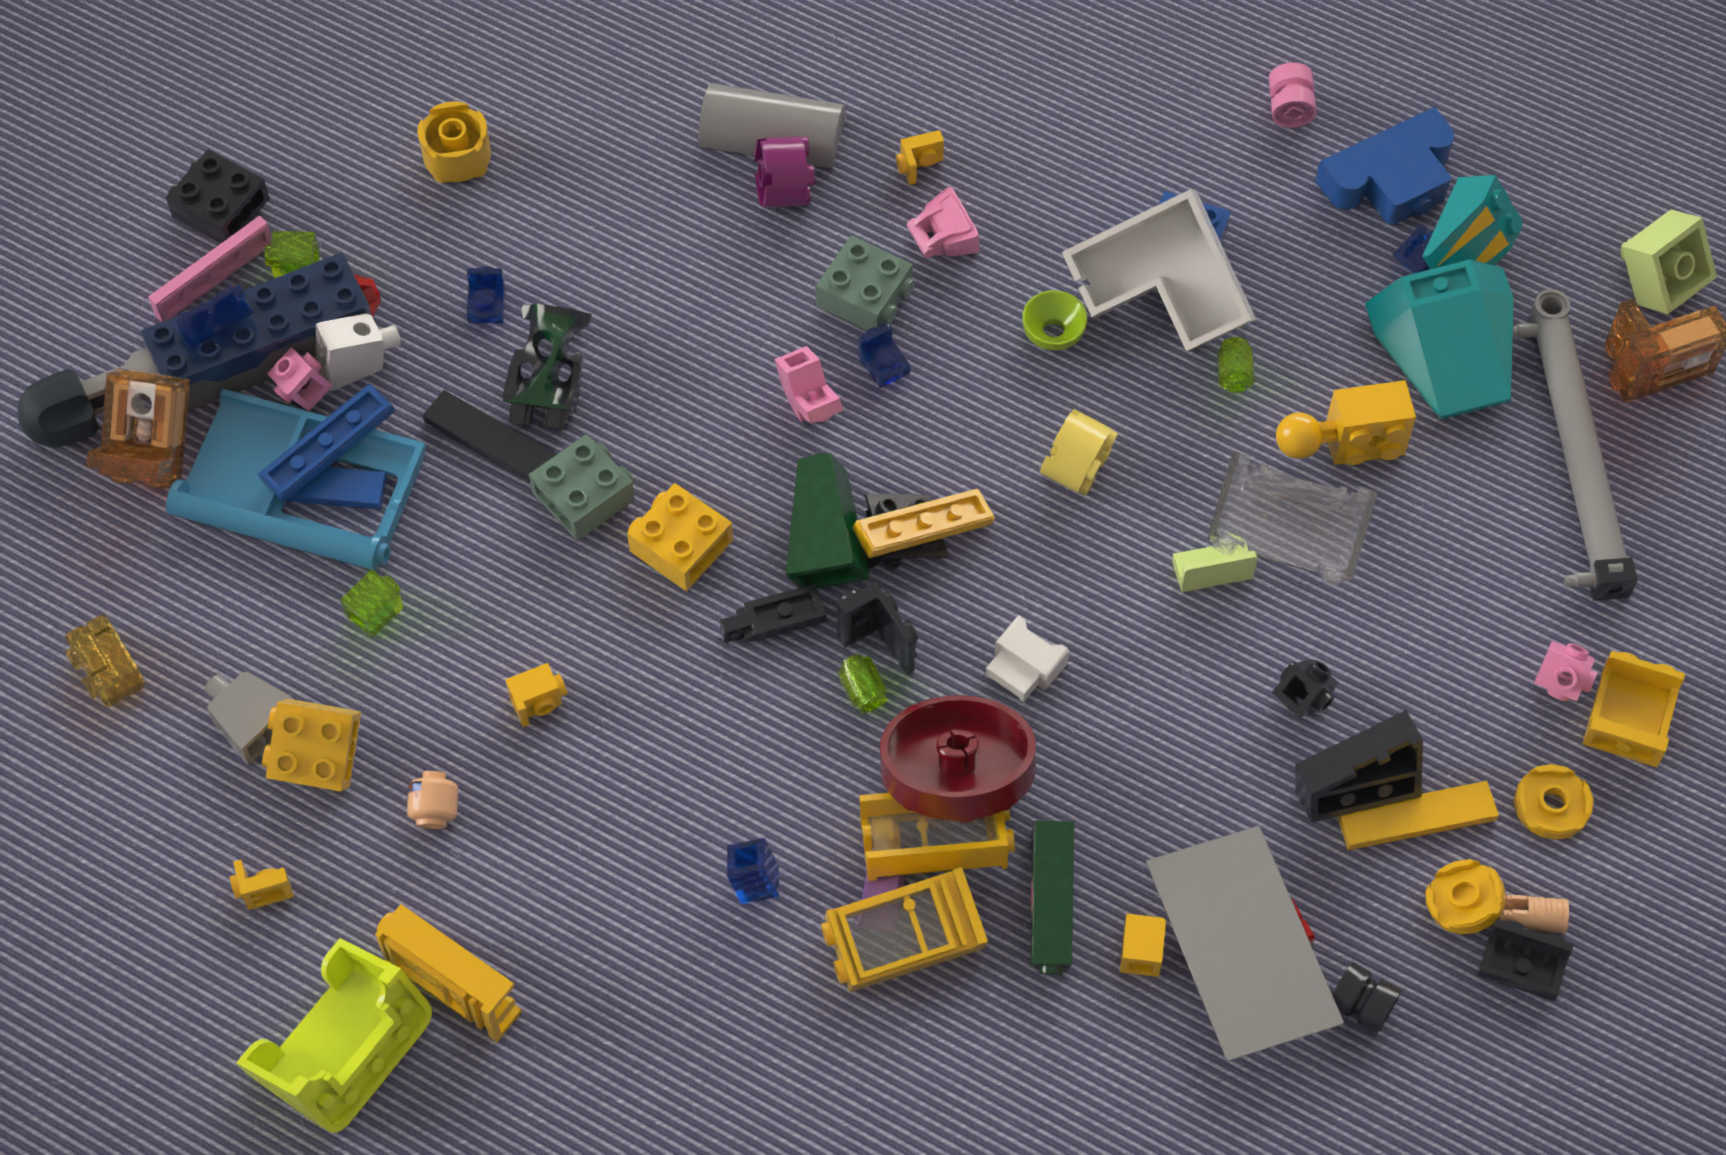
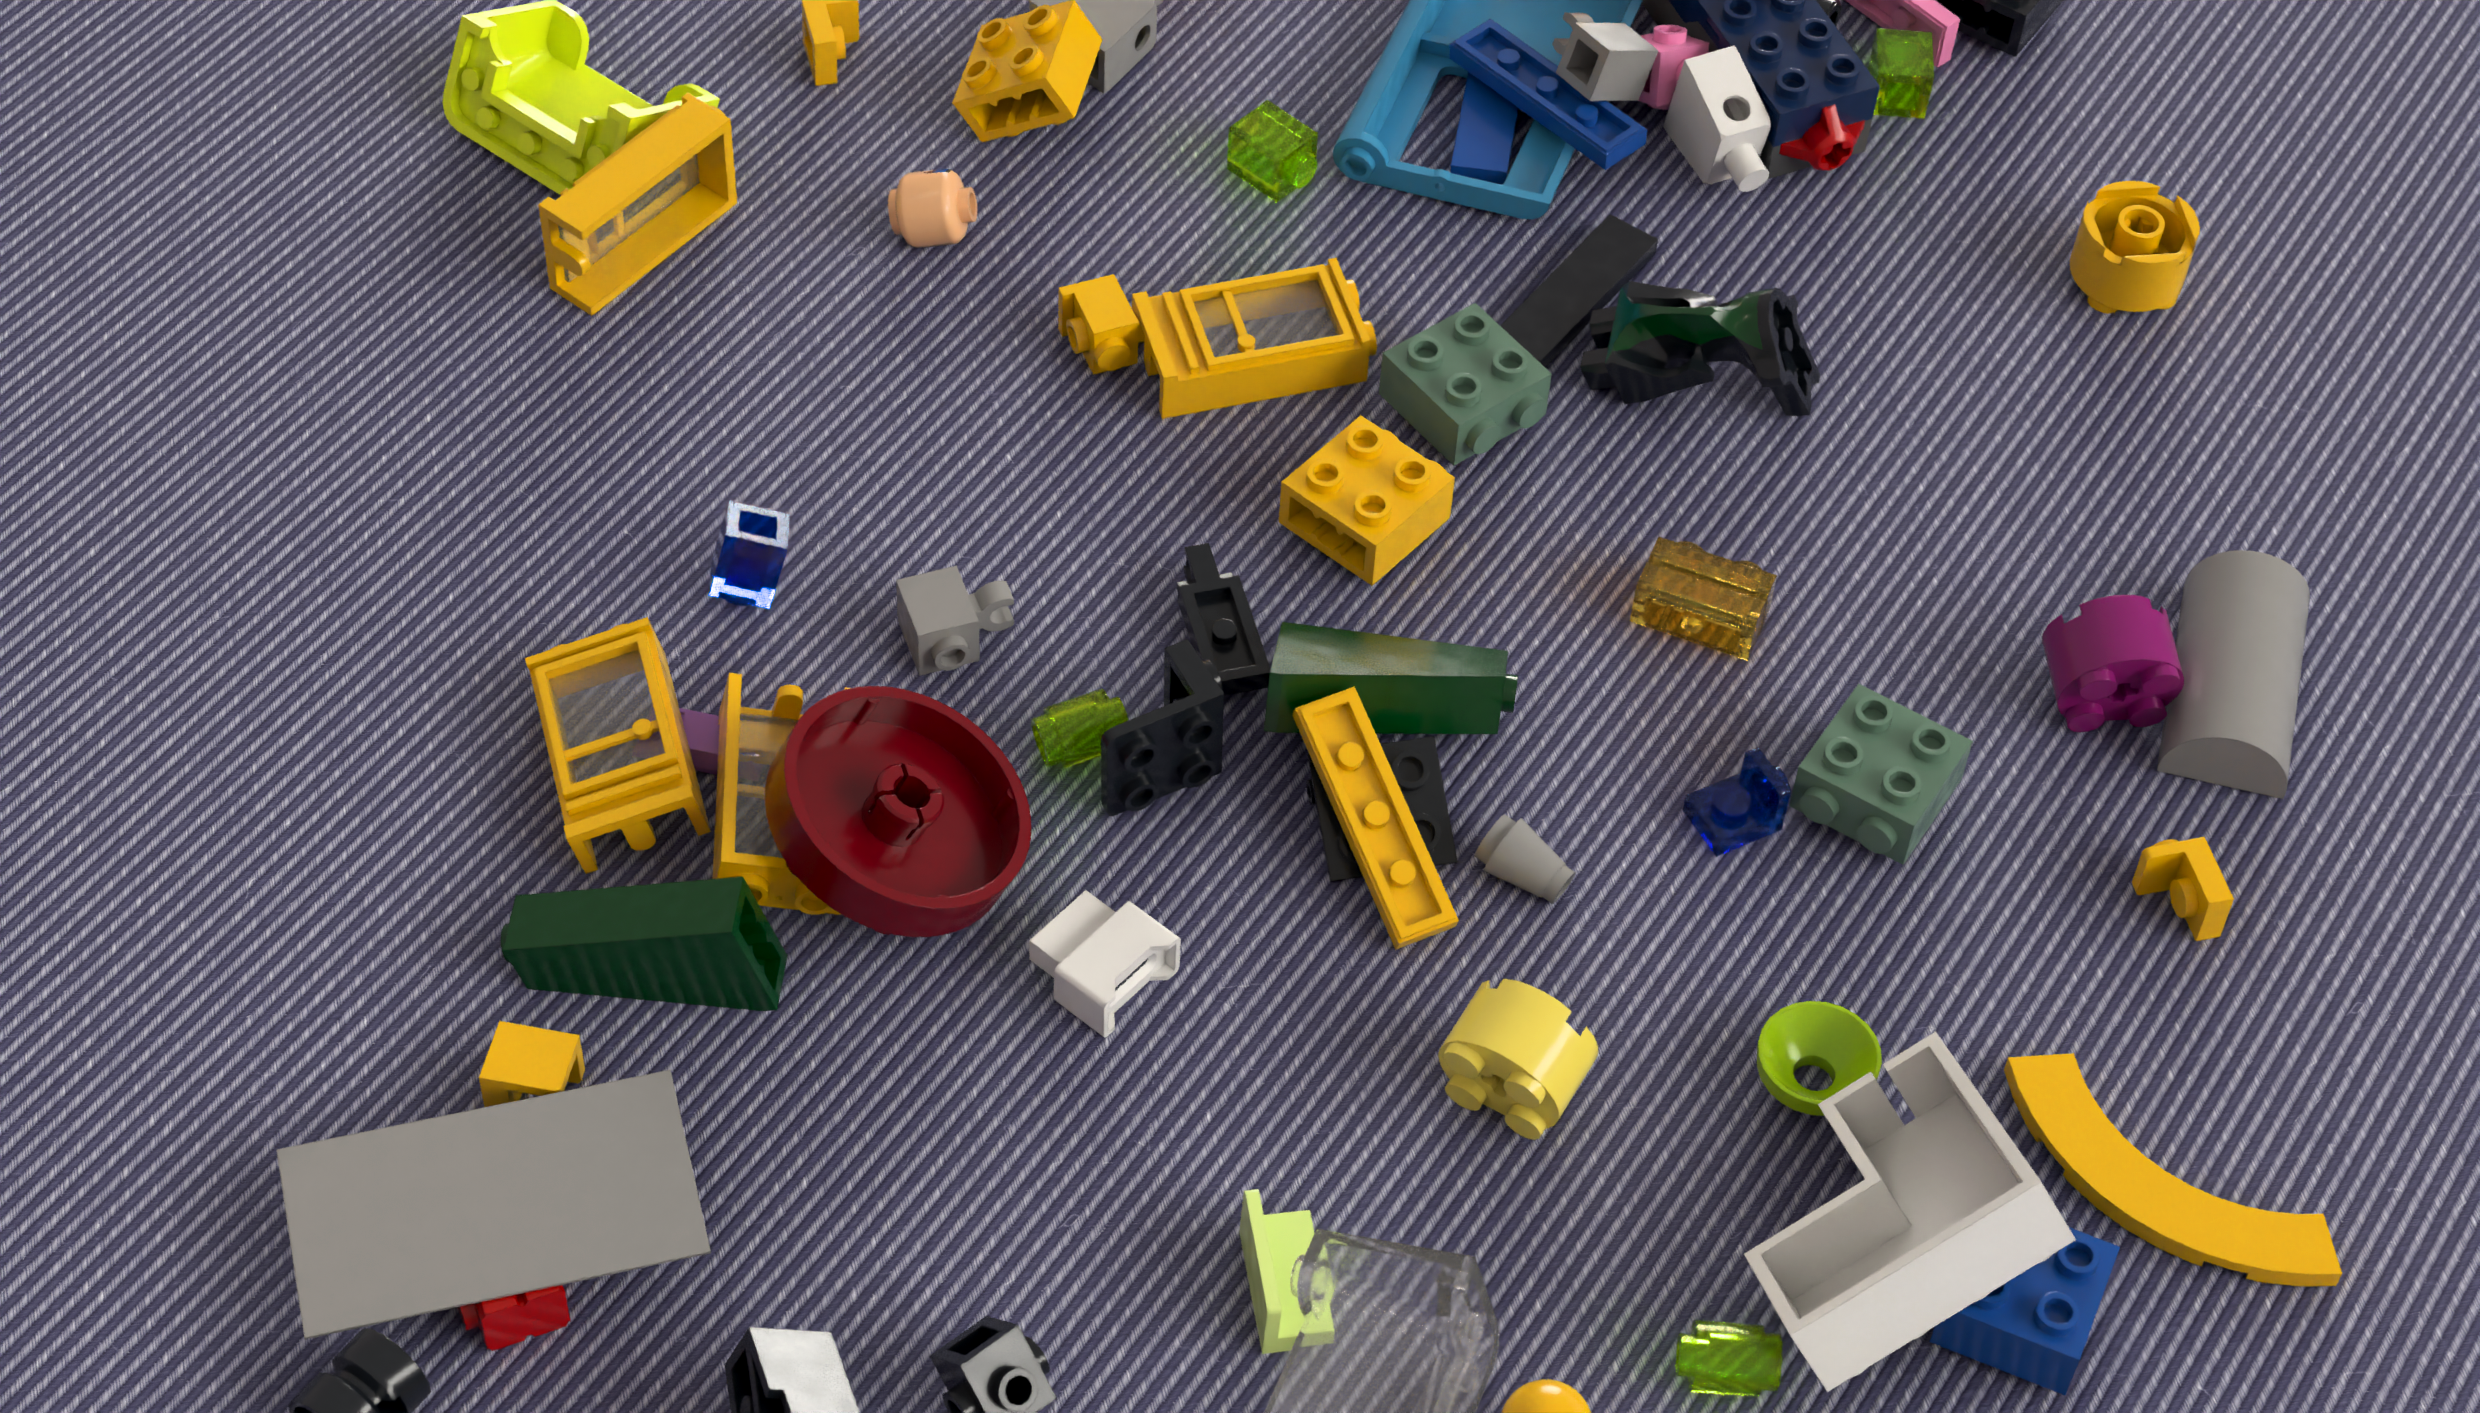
camera: 90 degrees right, 10 degrees down
clear blue bracket [467,266,506,323] -> none
bright pink brick [774,346,843,424] -> none
bright pink piece [907,187,980,258] -> none
none -> light grey brick [896,565,1014,676]
none -> yellow door [1132,258,1377,419]
none -> light grey cone [1474,814,1576,904]
none -> light grey brick [1552,13,1658,101]
none -> clear yellow brick [1630,537,1777,661]
none -> yellow tile [2004,1053,2342,1287]

